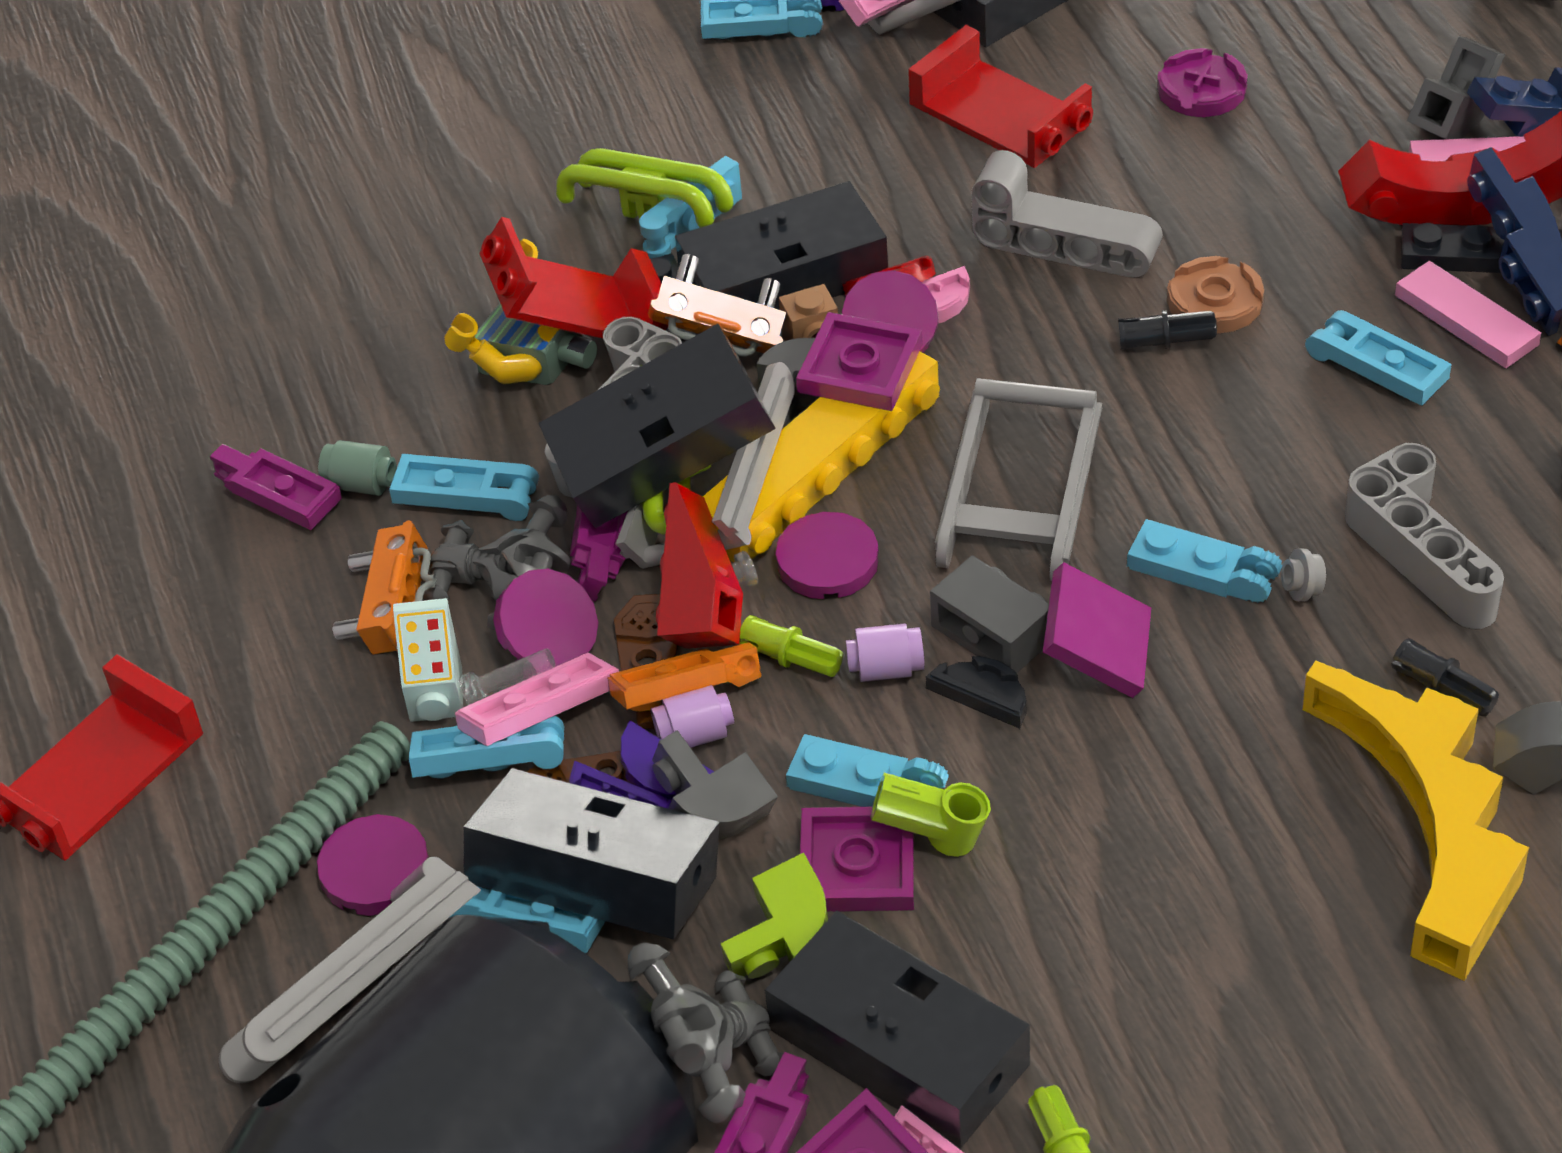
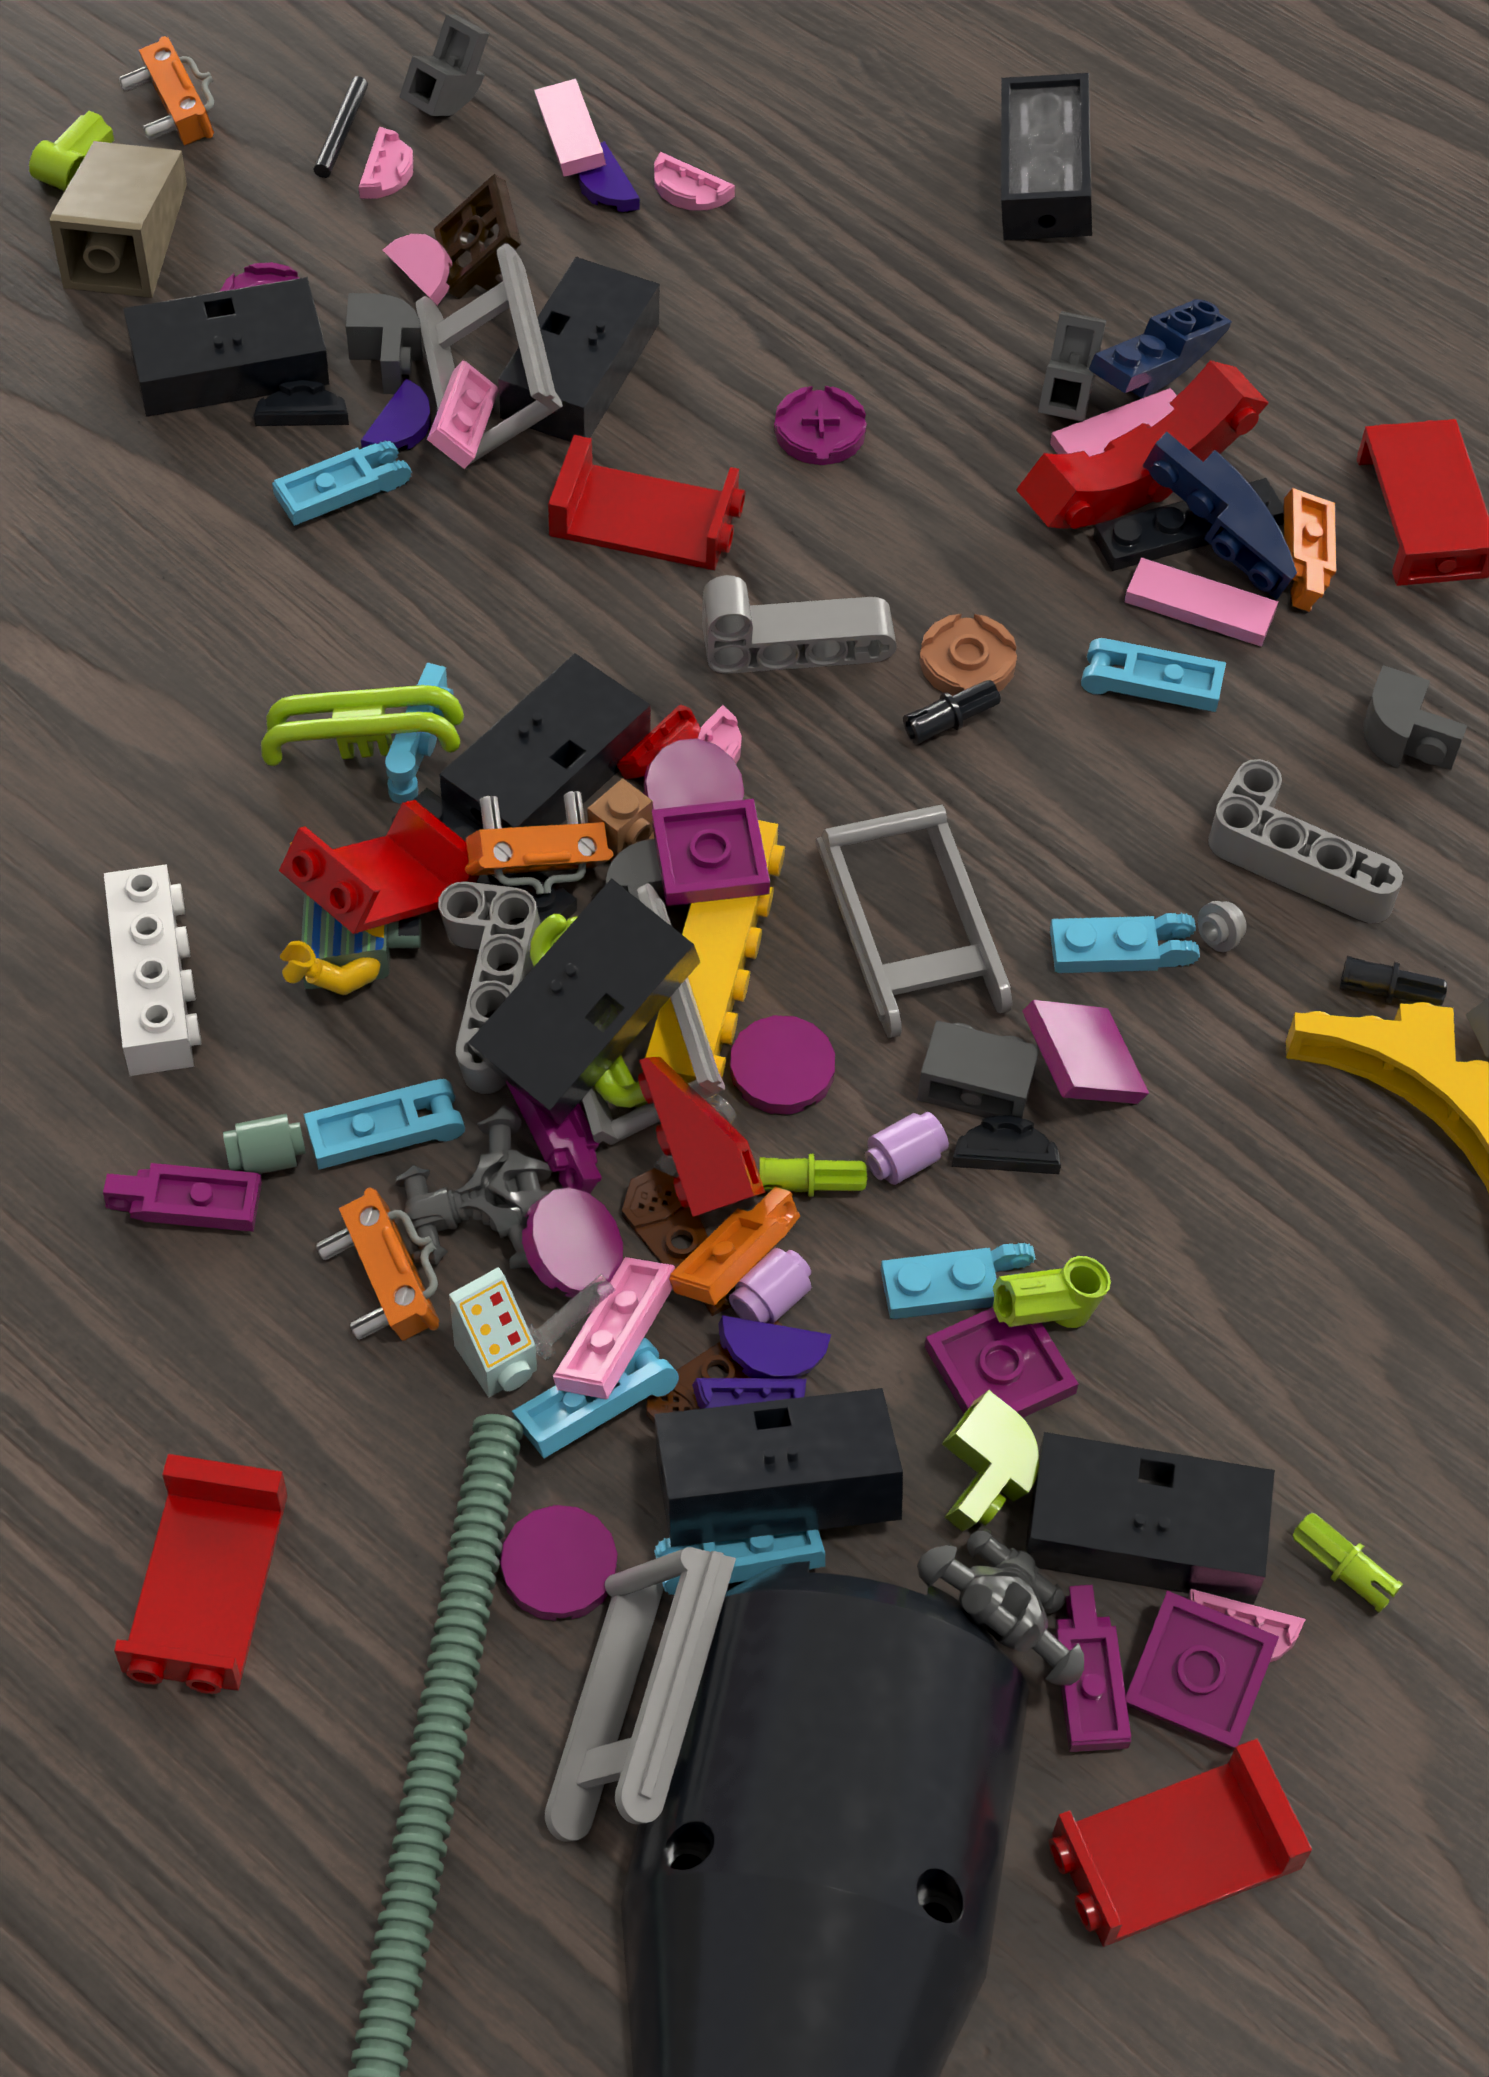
camera: 35 degrees left, 10 degrees up
dark grey brick [652,730,778,840] -> none
none -> white brick [104,864,201,1076]

